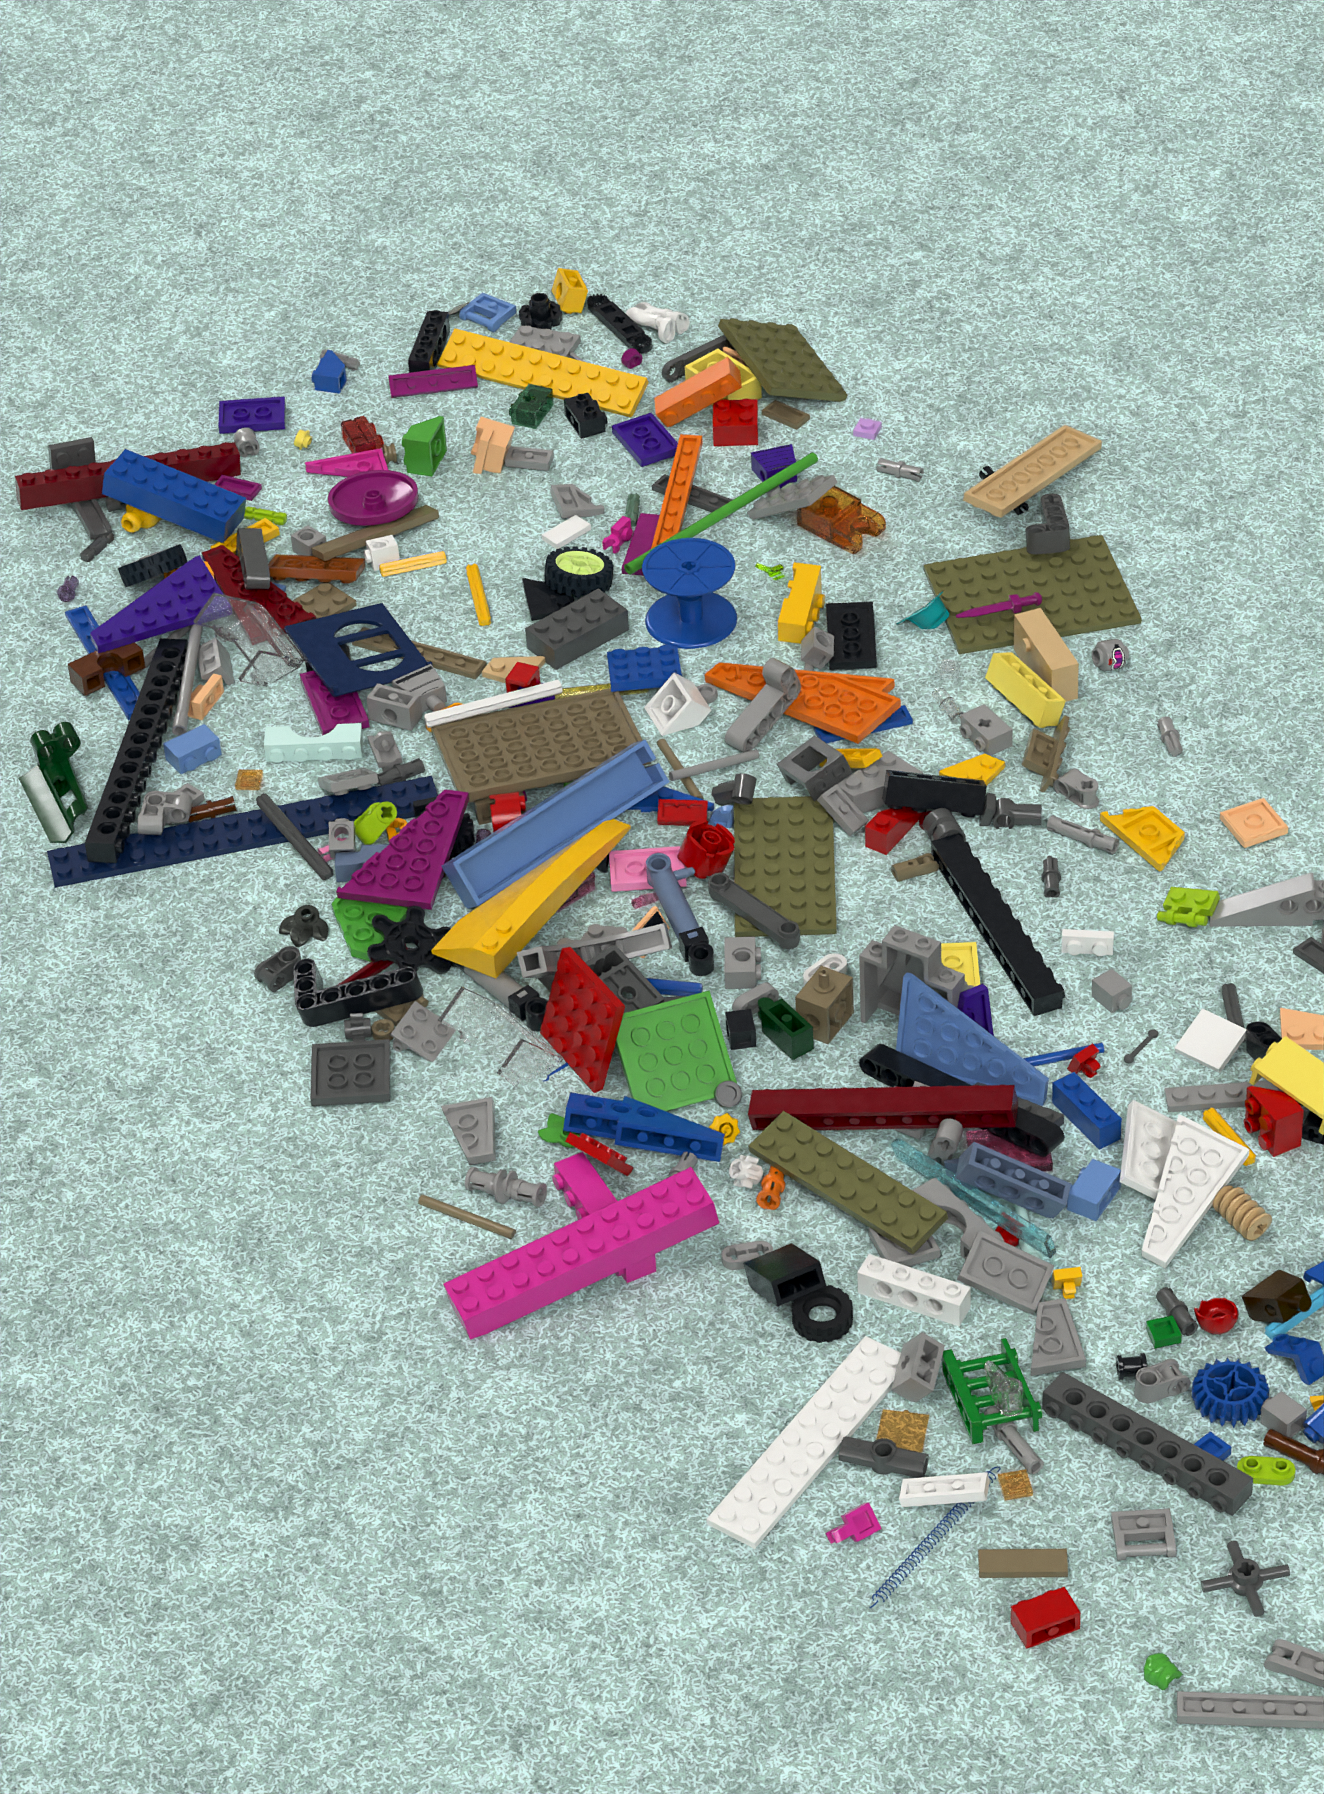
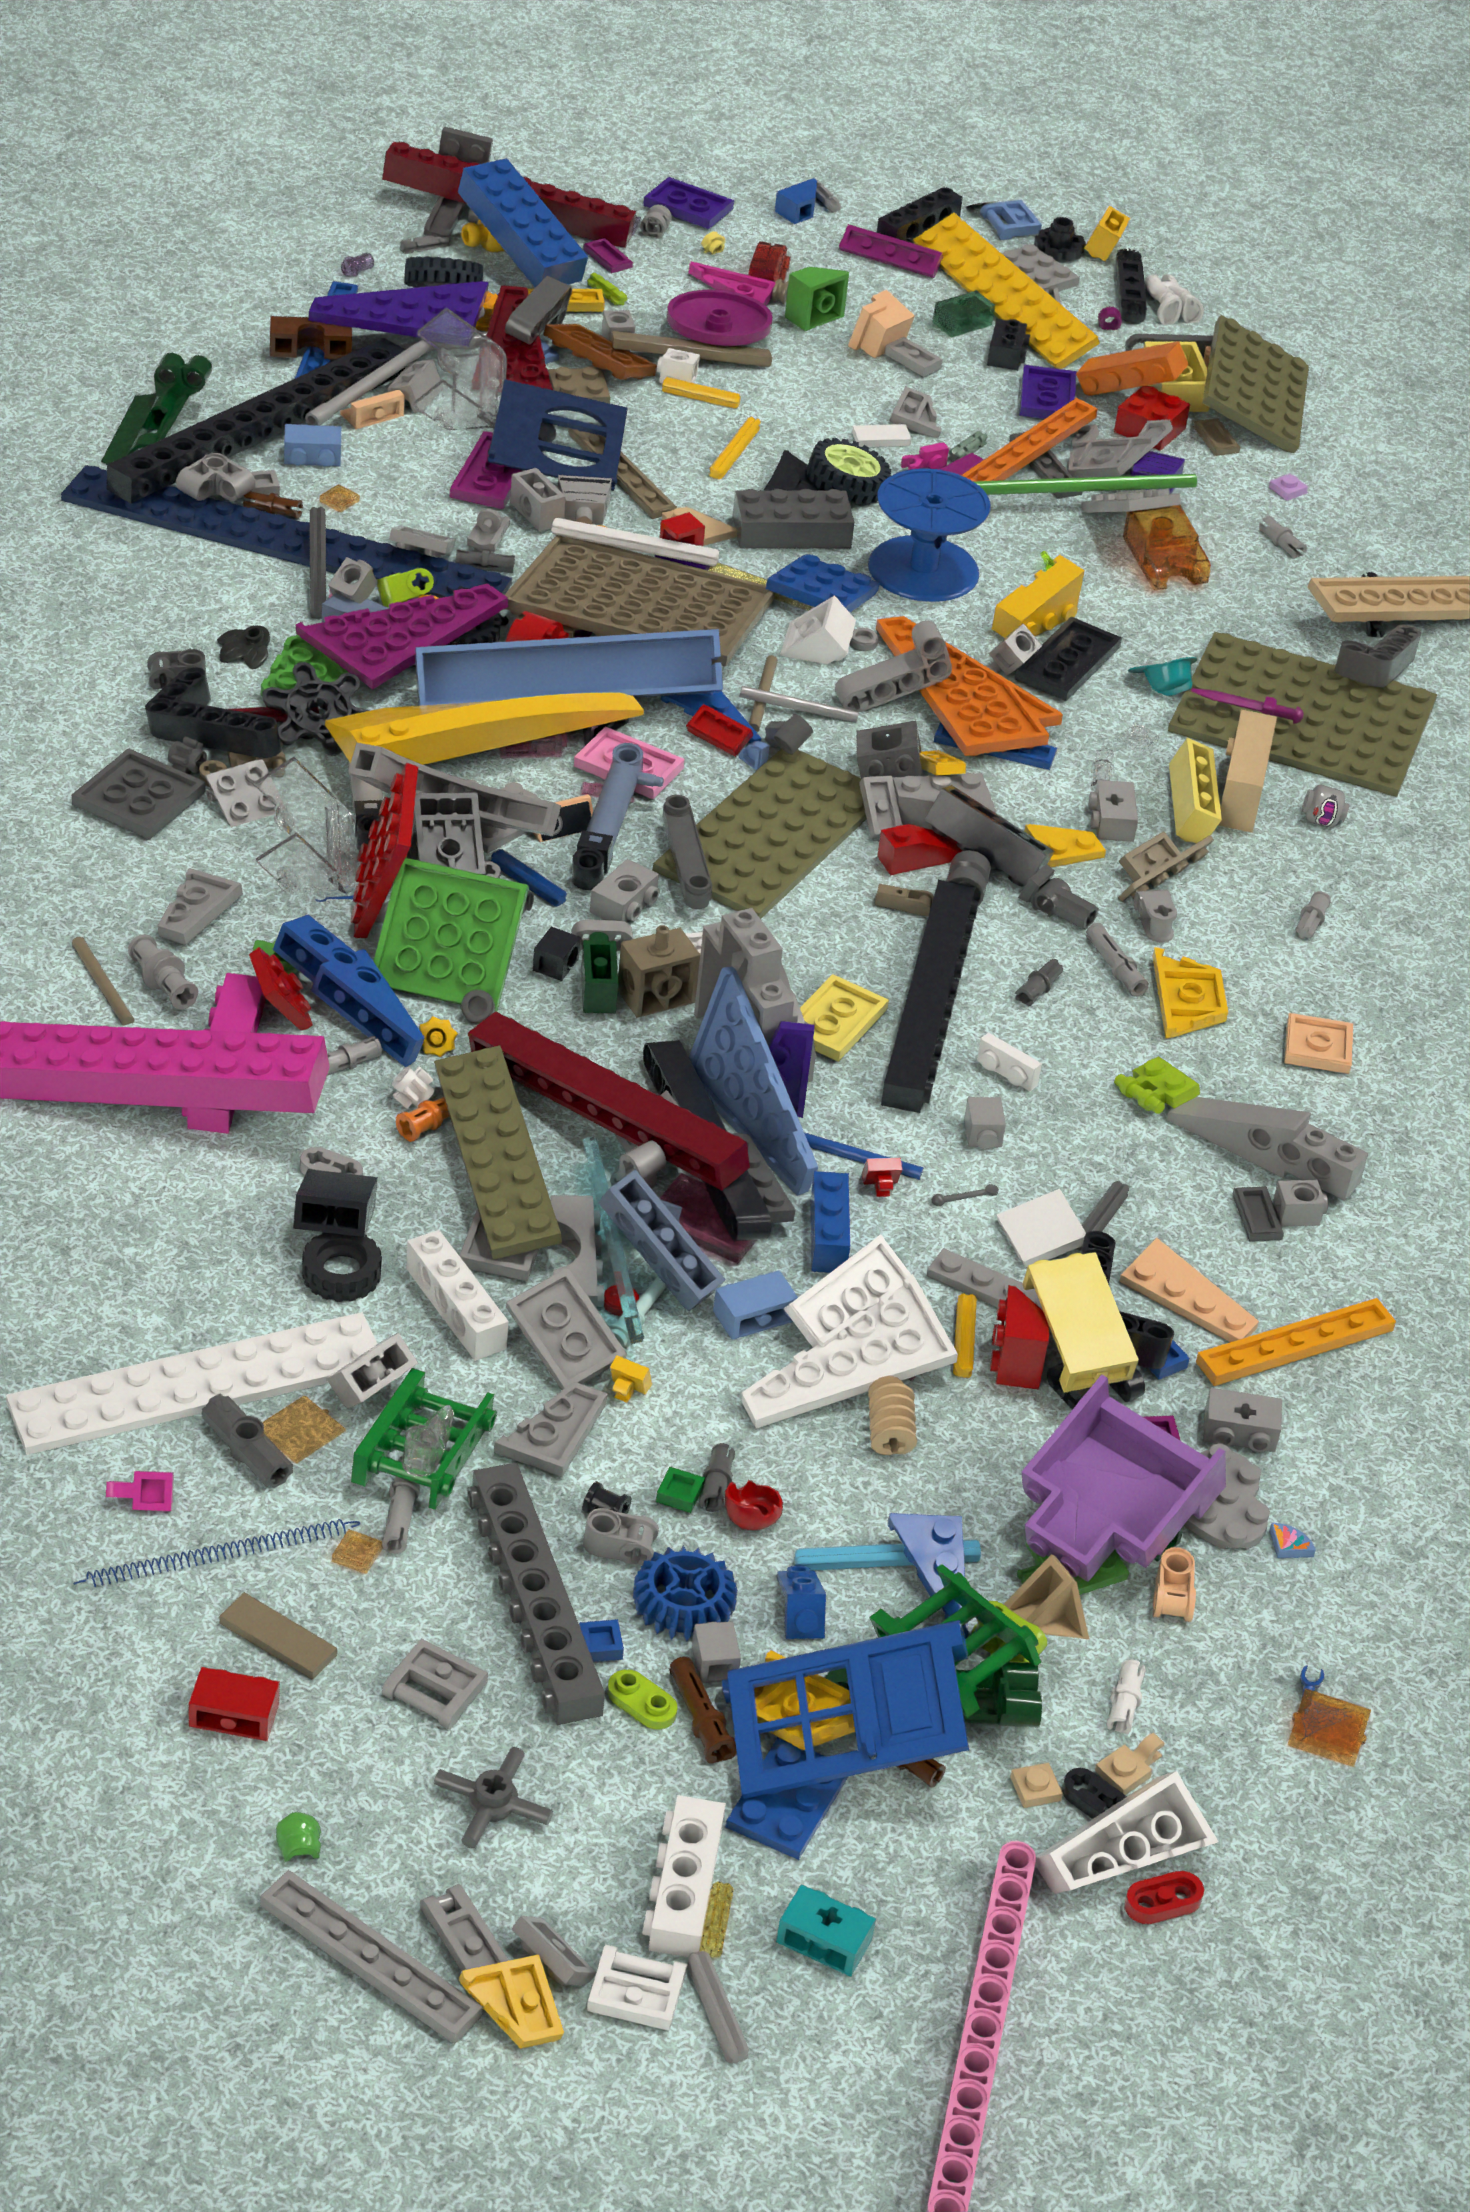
camera: 25 degrees right, 0 degrees up
light aqua arch [264,723,363,763] -> none
red brick [677,820,735,879] -> none
white plate [899,1472,990,1507] -> none
dark brown torso [1241,1269,1312,1323] -> none
none -> light grey wing [1068,419,1173,478]

